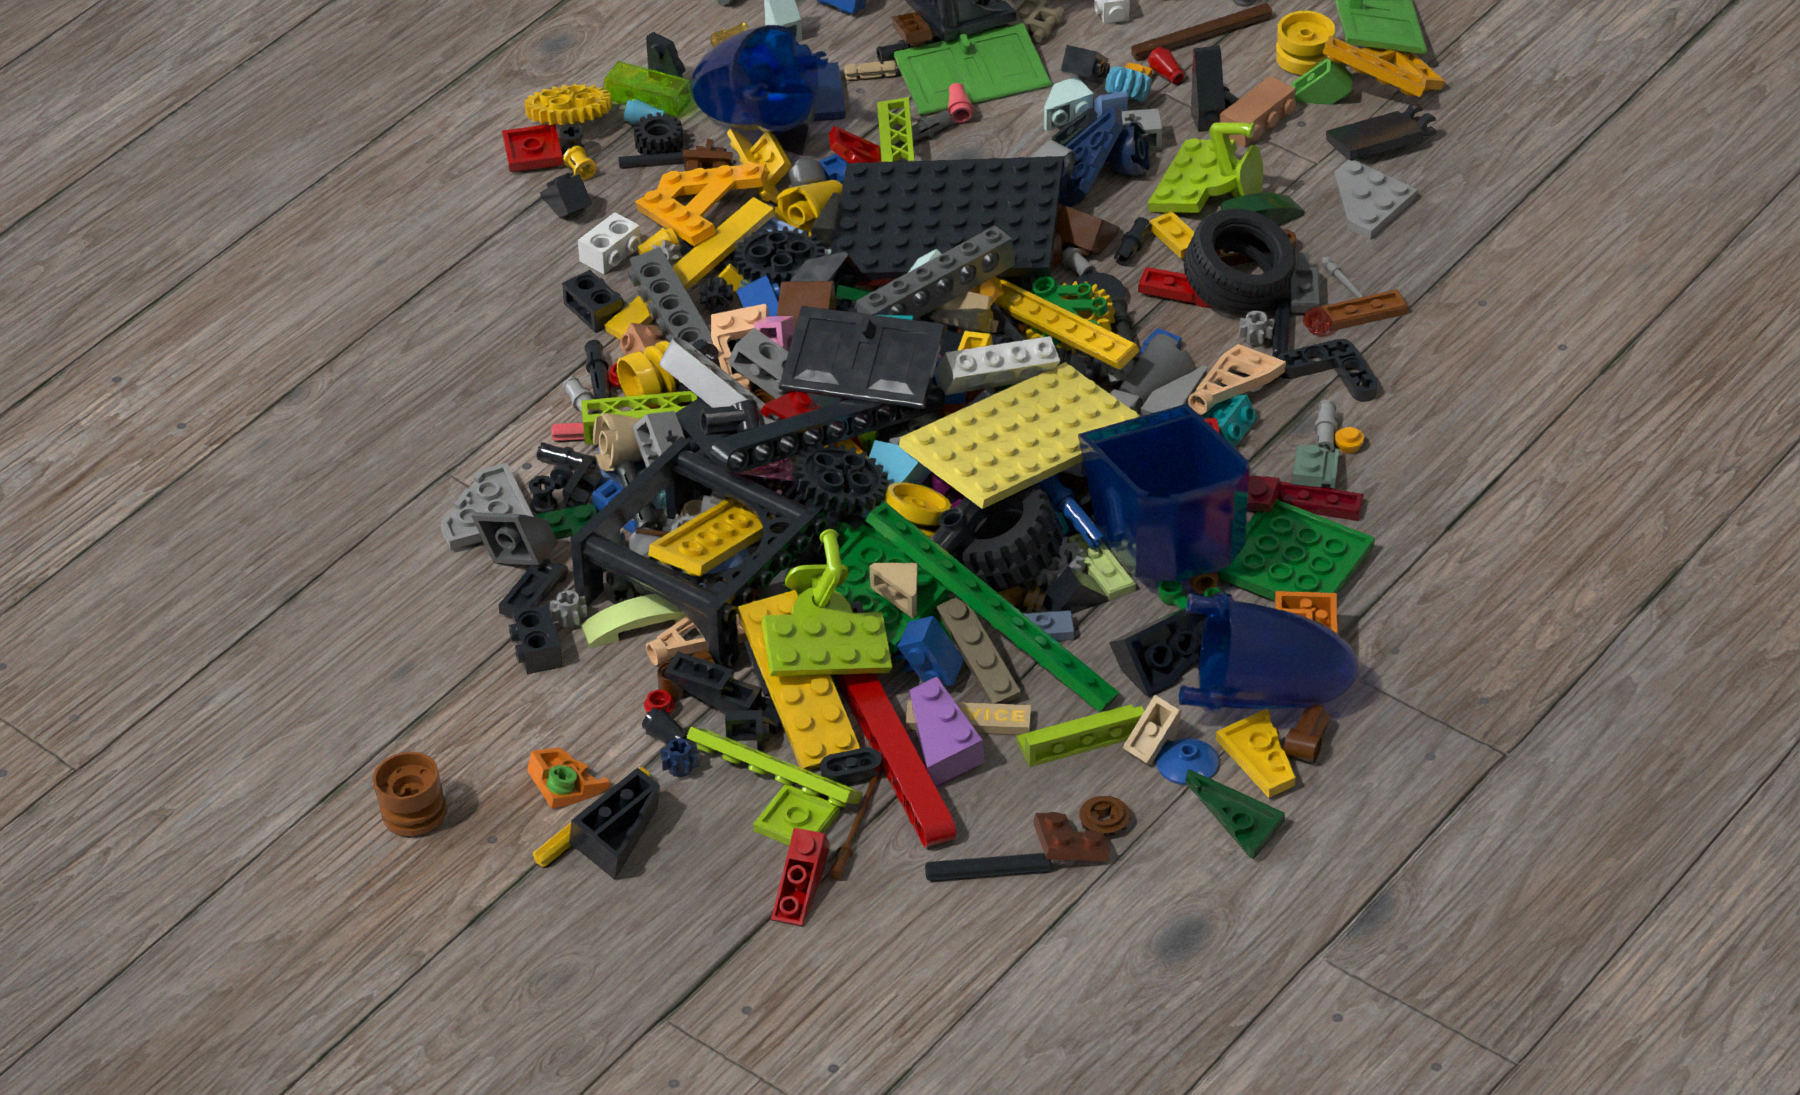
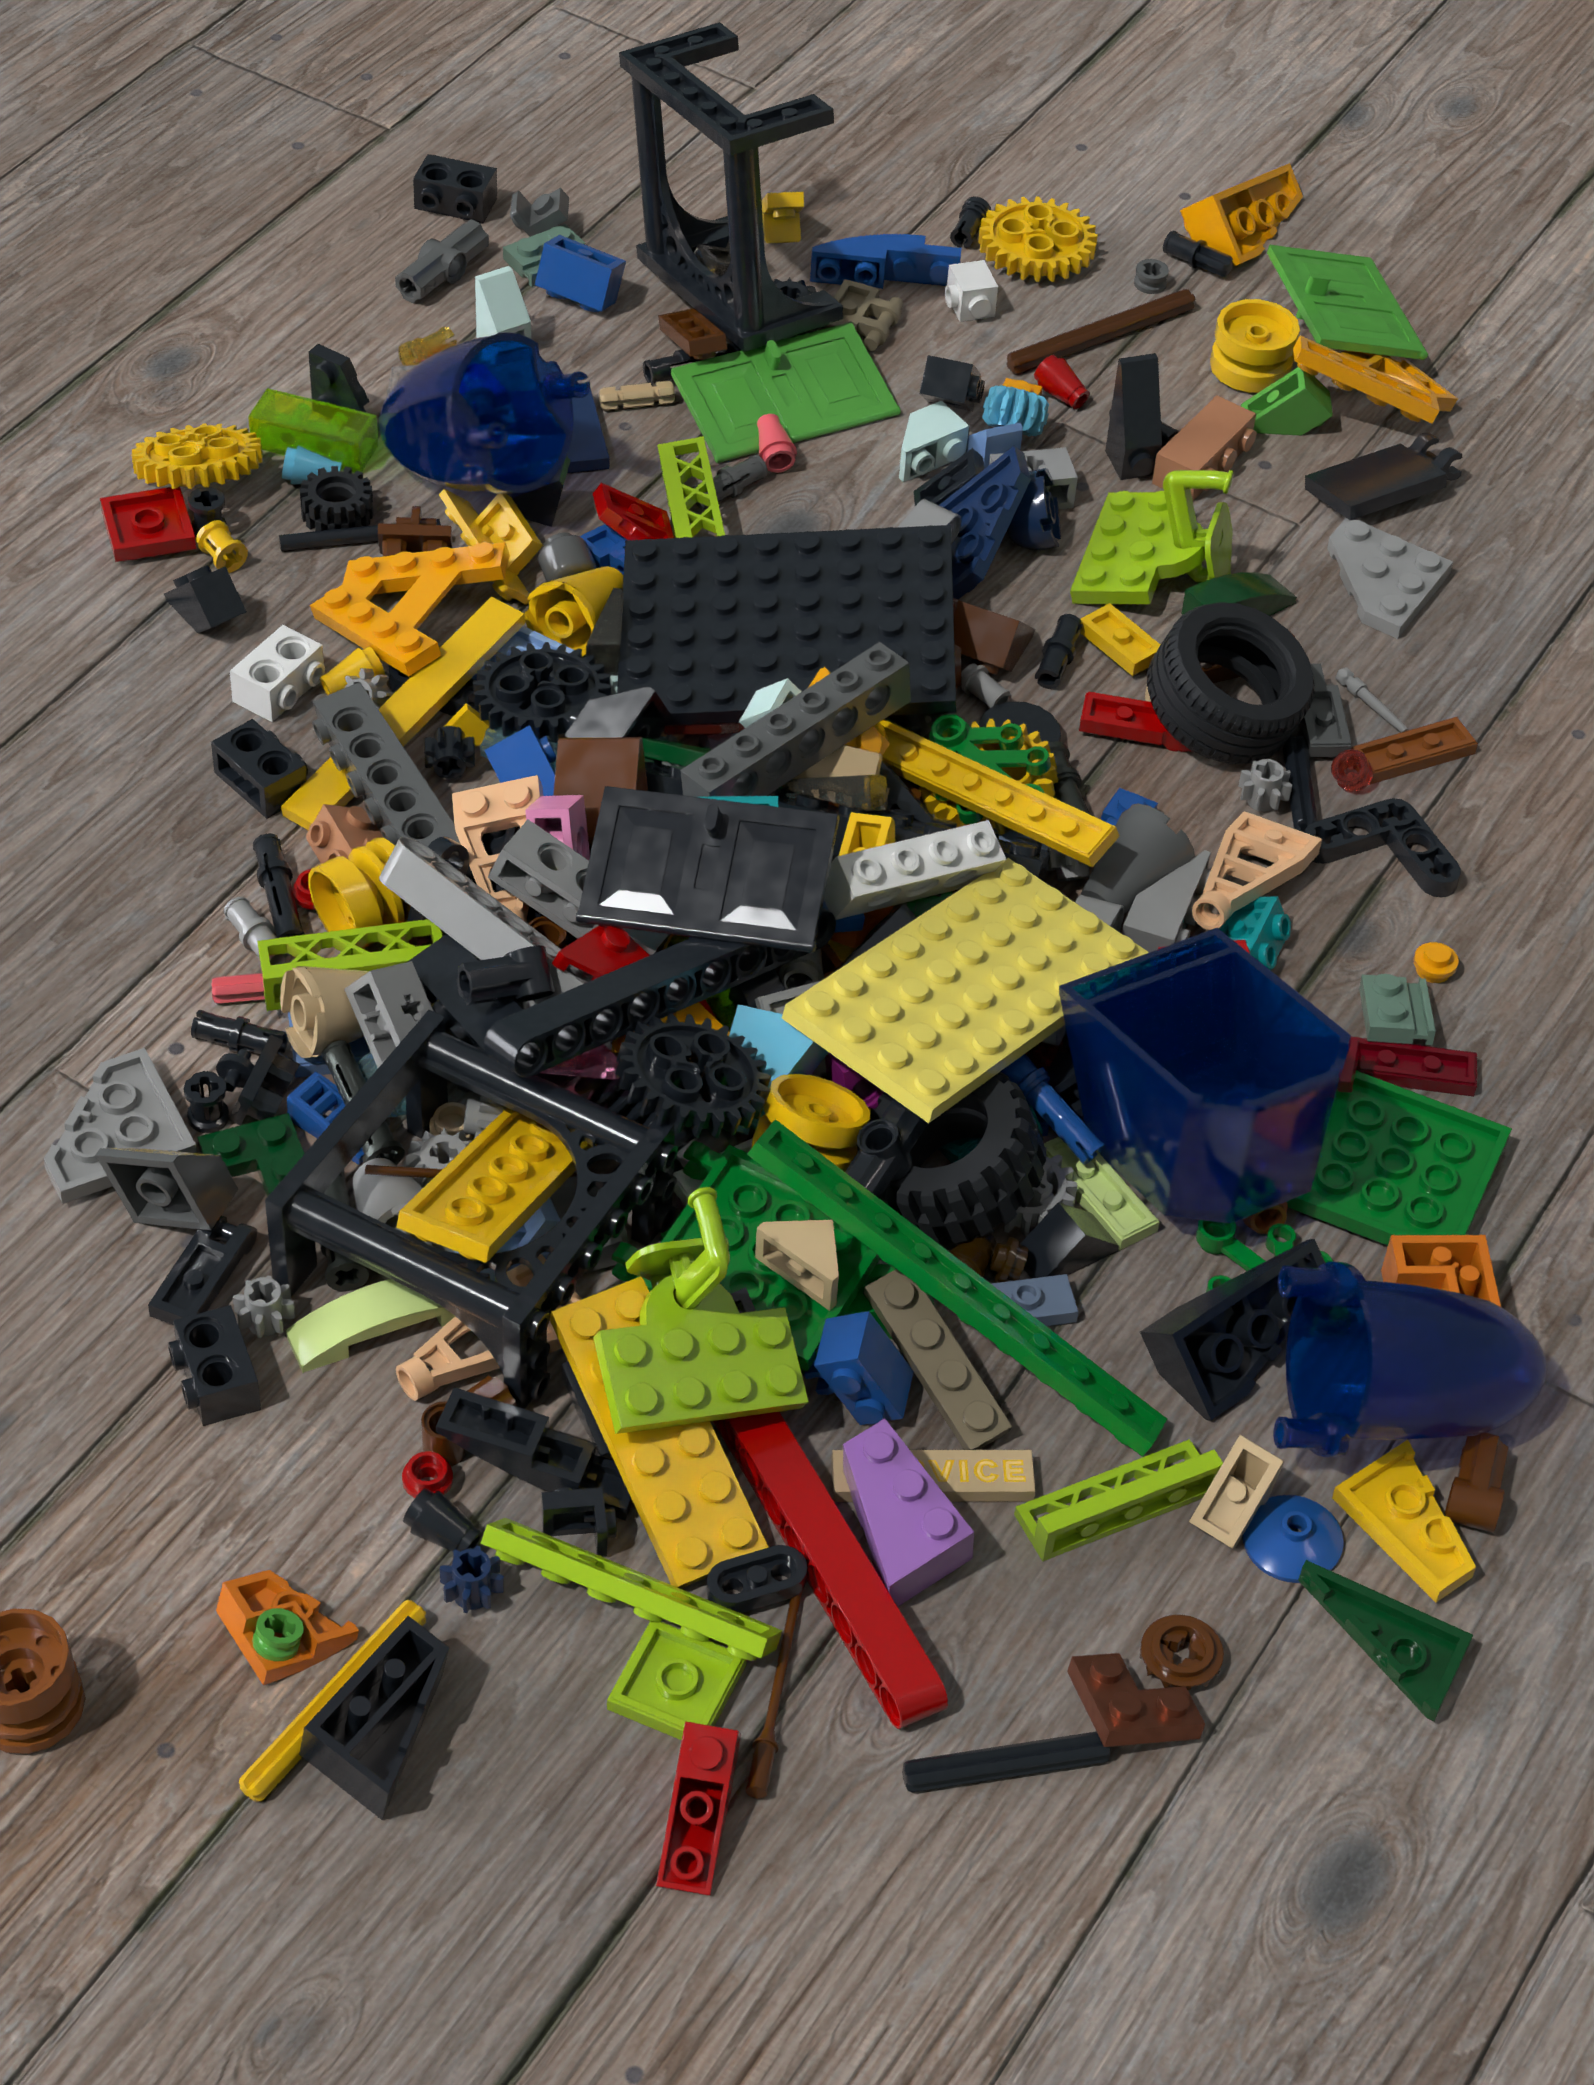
camera: 10 degrees left, 5 degrees up
light grey pin [1314,400,1338,452] -> none

